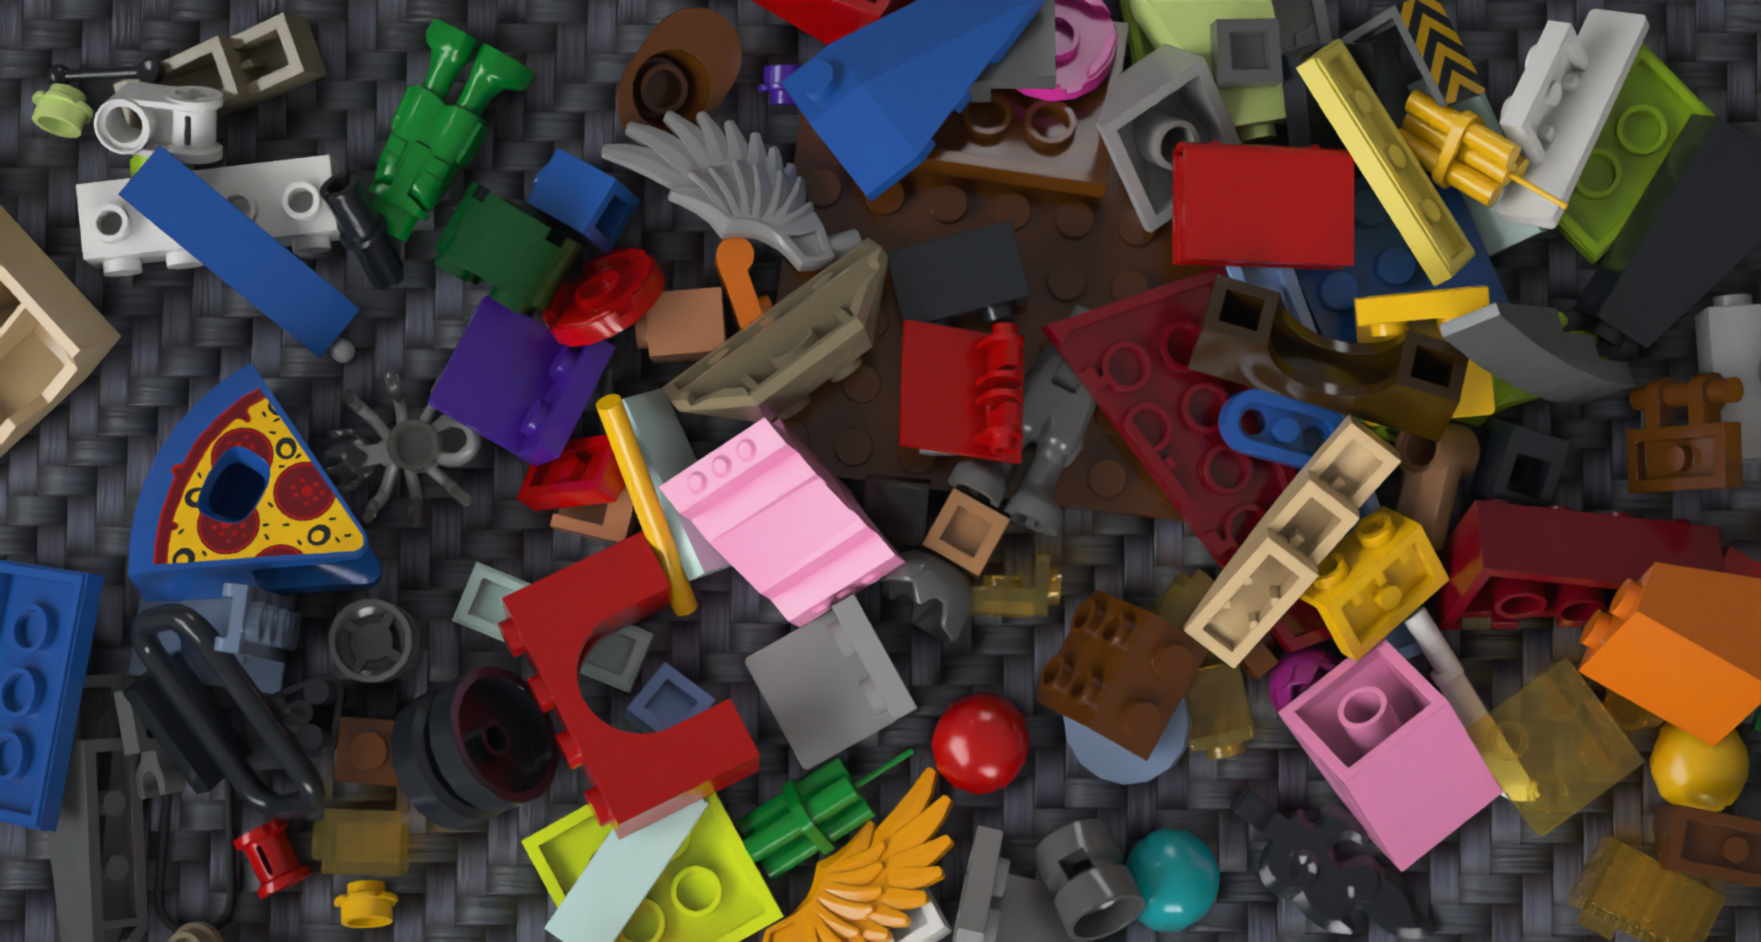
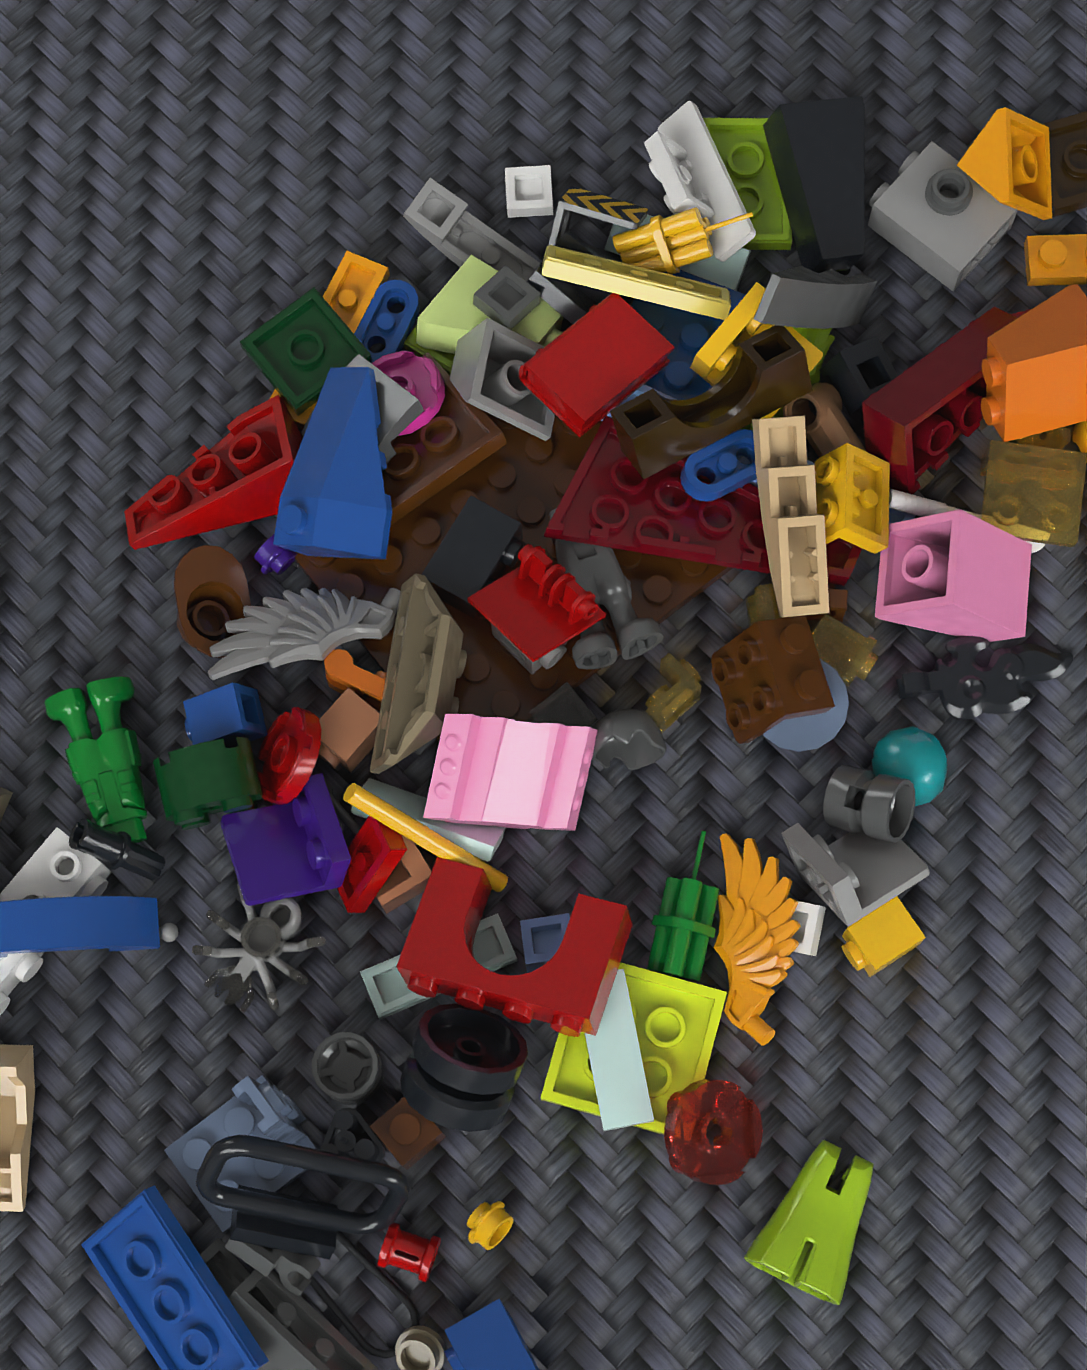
camera: 45 degrees left, 10 degrees down
piece [128,363,383,602] -> none
clear yellow brick [312,808,411,876] -> none
light grey bracket [745,594,917,769] -> none
medium nougat panel [922,488,1010,579] -> none
red hair [931,691,1031,795] -> none
magenta plate [1268,647,1341,712] -> none
reddish brown plate [1626,372,1744,494] -> none

